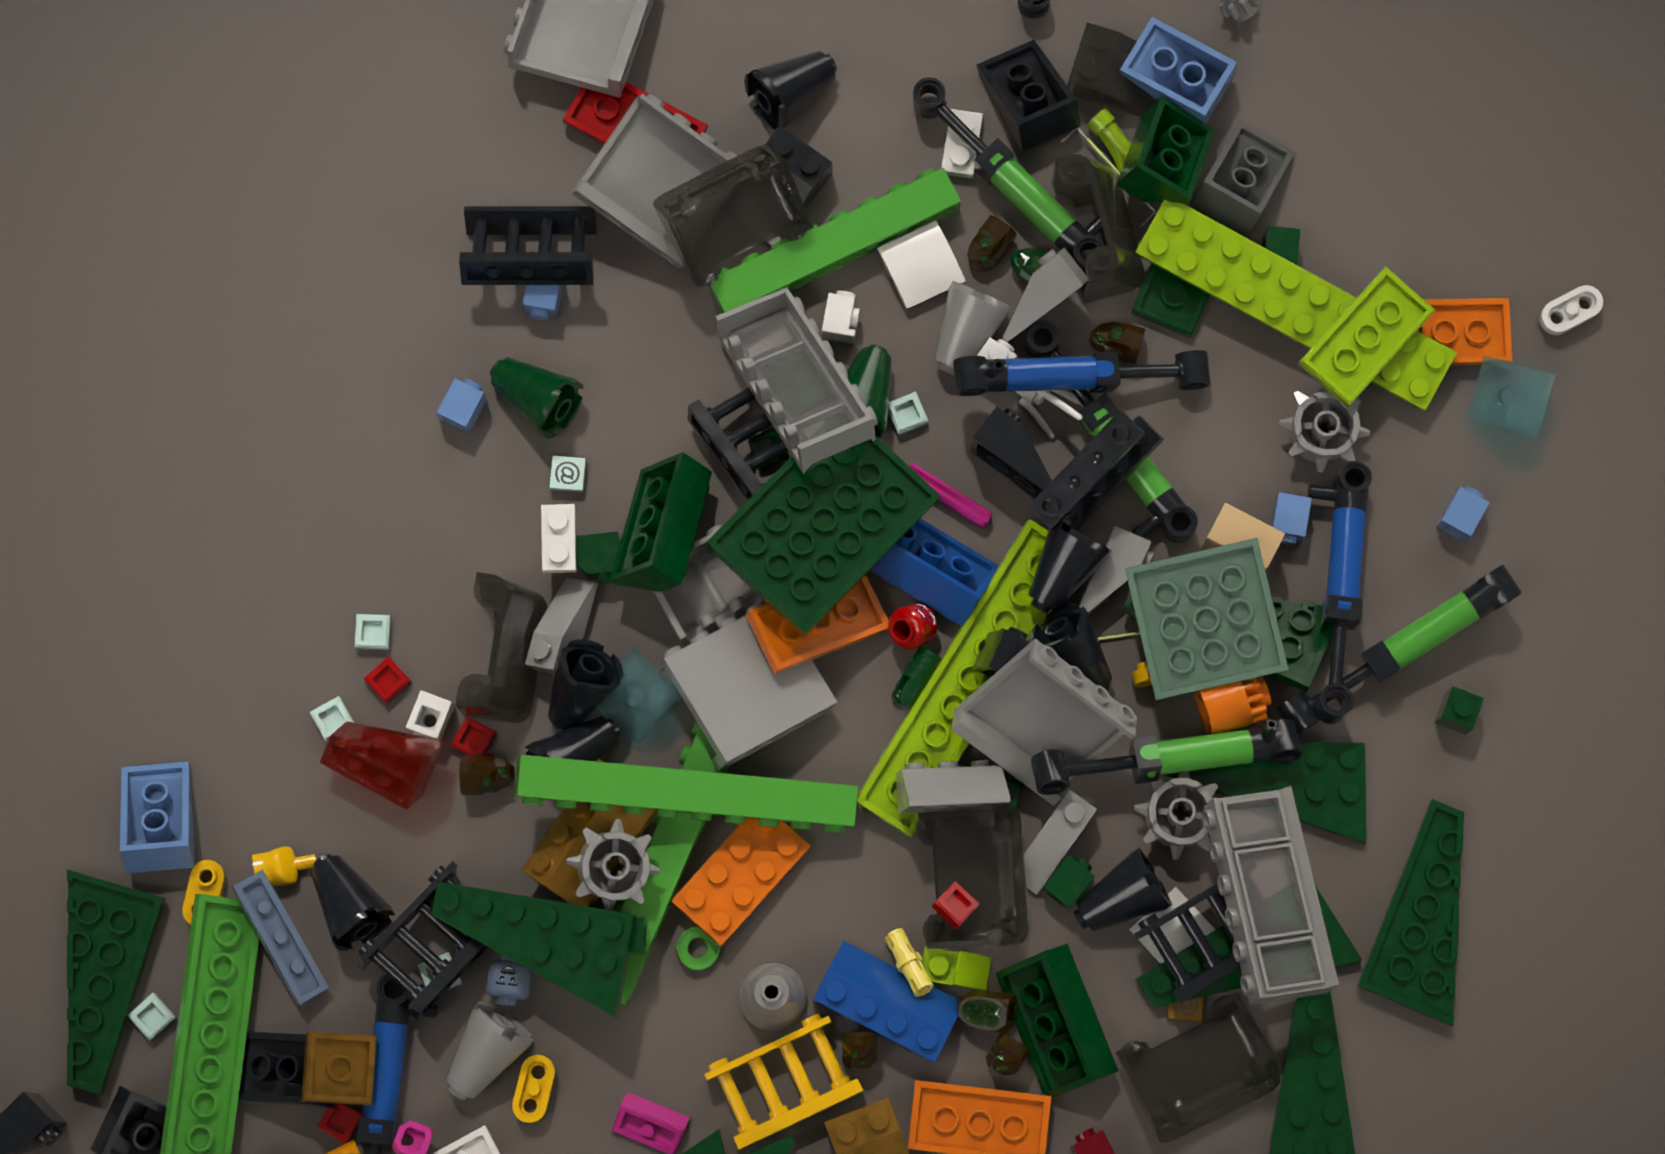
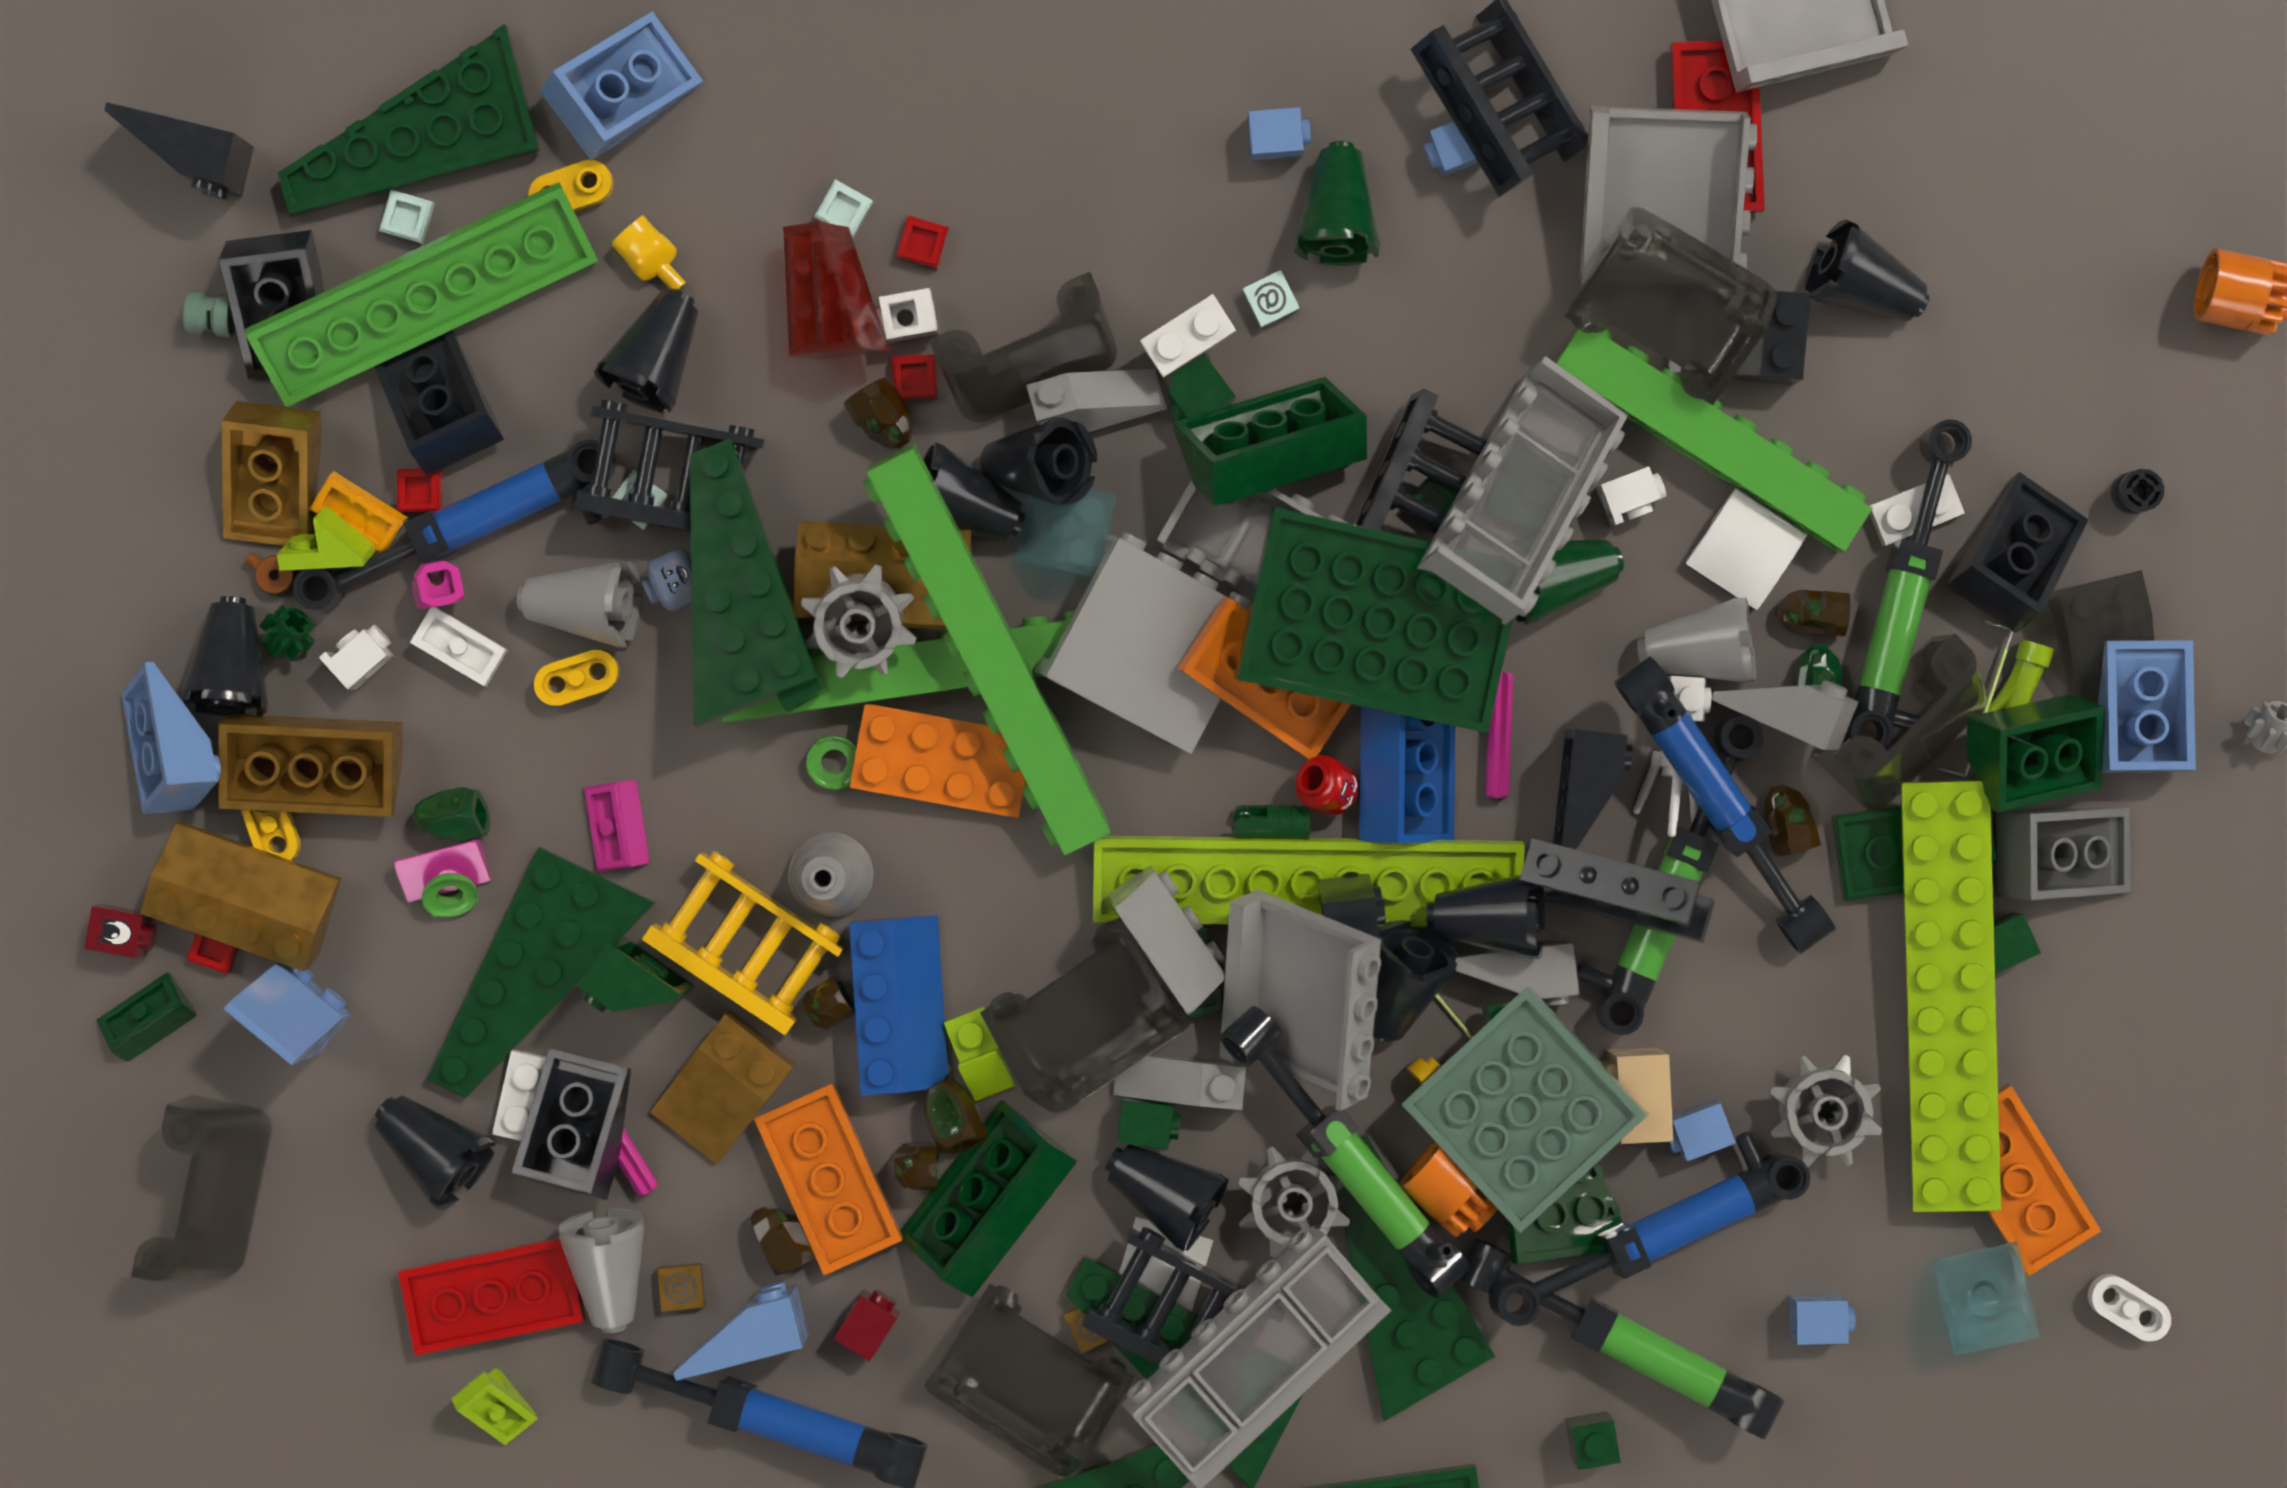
camera: 60 degrees right, 10 degrees up
sand blue plate [231,869,329,1006] -> none
pearl gold tile [301,1031,376,1105] -> none
light aqua tile [355,614,391,650] -> none
light yellow pin [884,928,934,997] -> none
light aqua tile [888,392,928,436] -> none
red tile [931,881,980,930] -> none
lime tile [1298,266,1435,408] -> none

